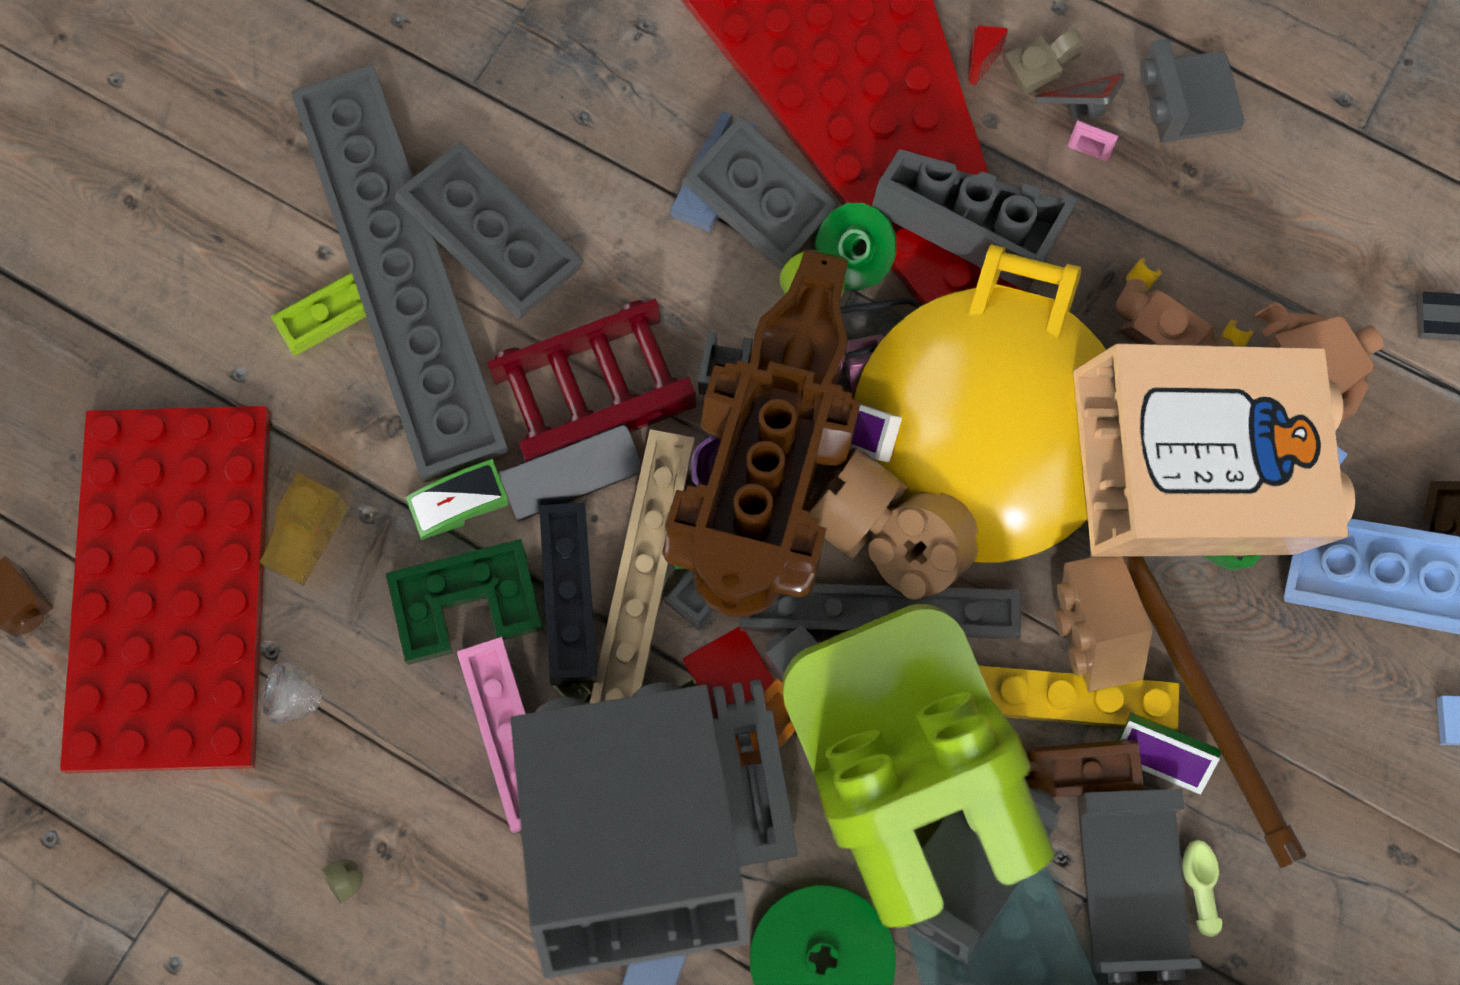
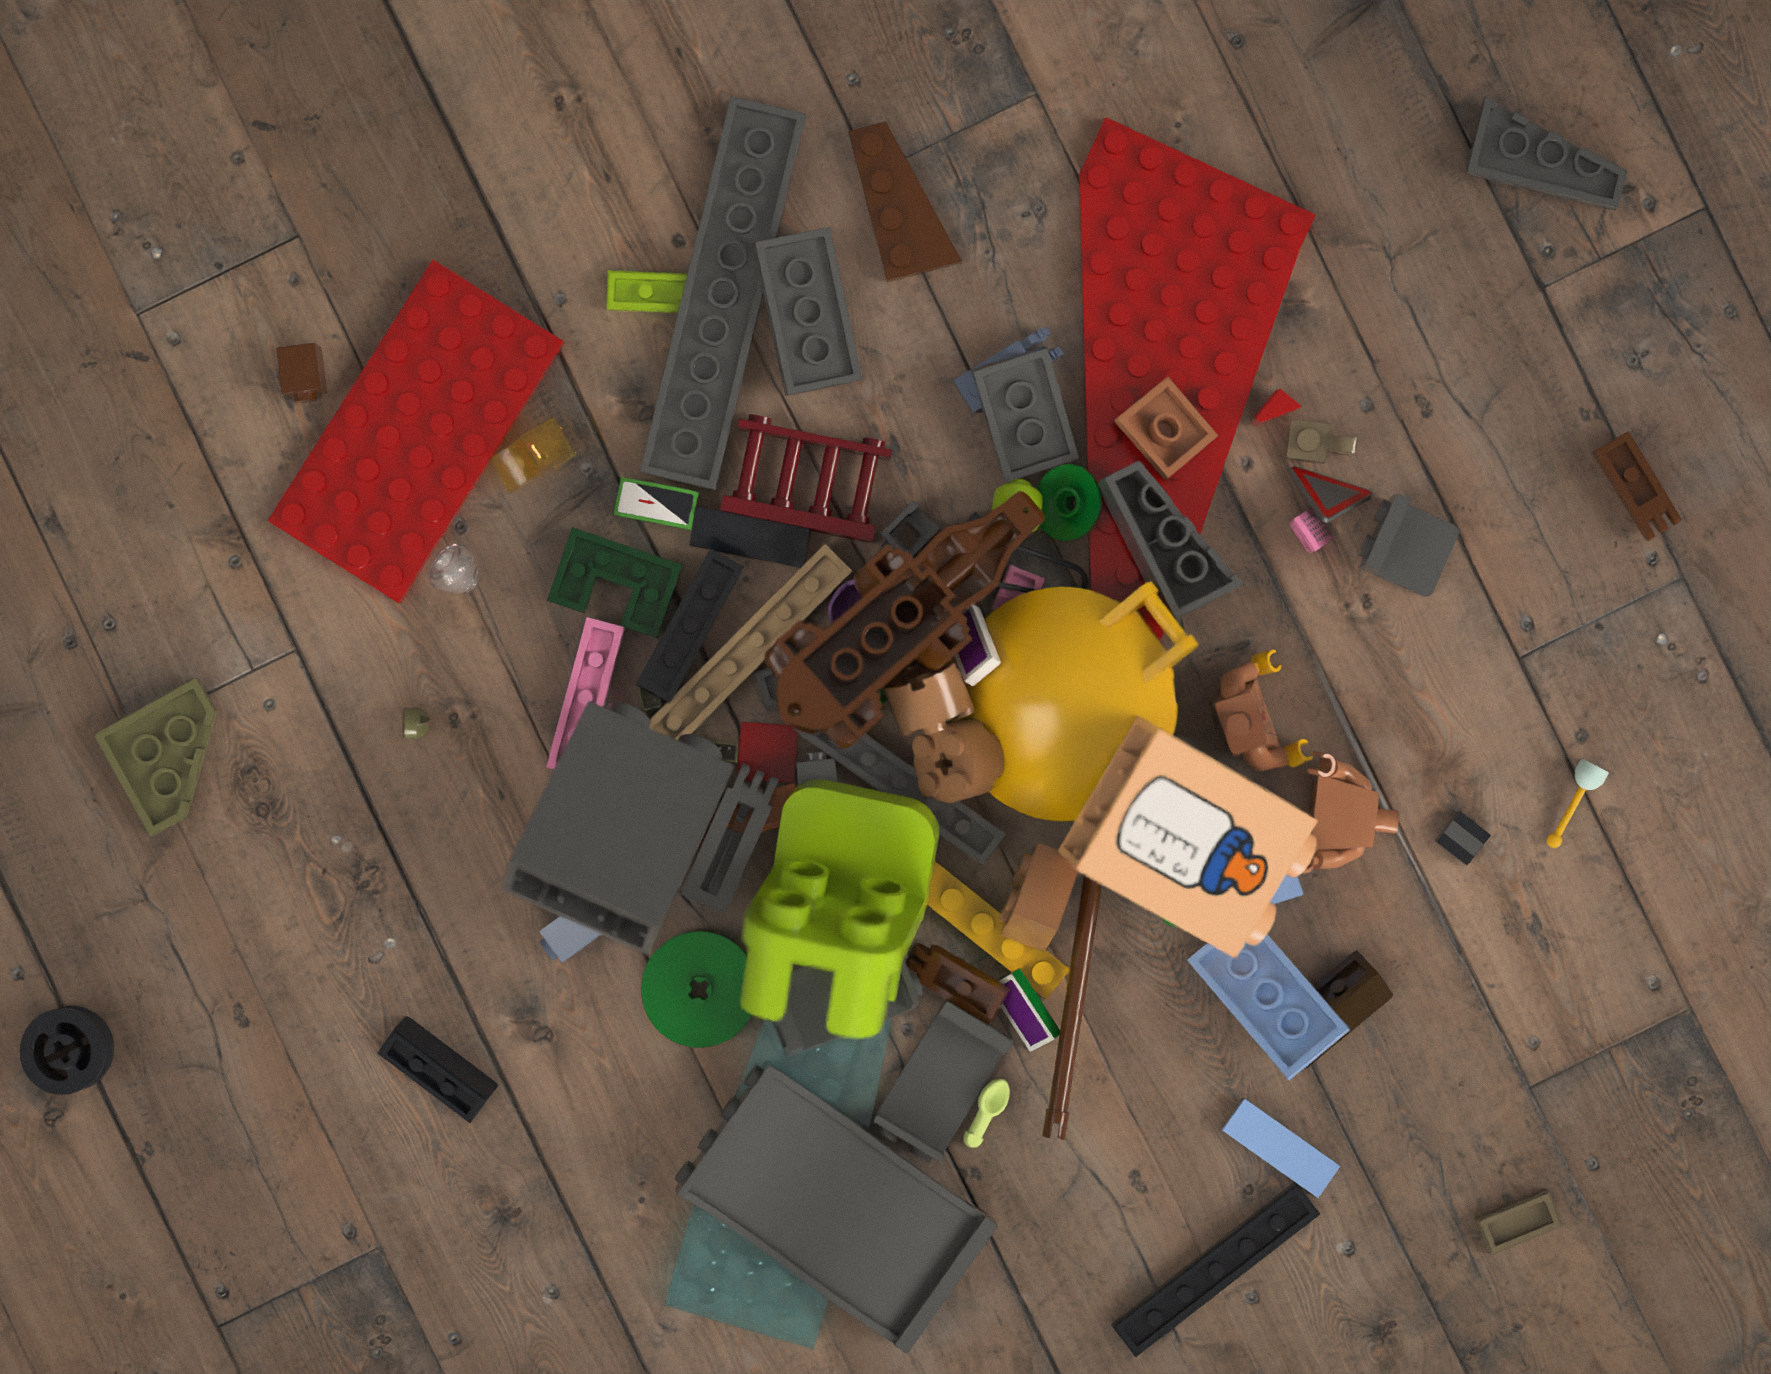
camera: 40 degrees right, 15 degrees up
none -> reddish brown wing [848,122,962,282]
none -> nougat slope [1114,377,1218,480]

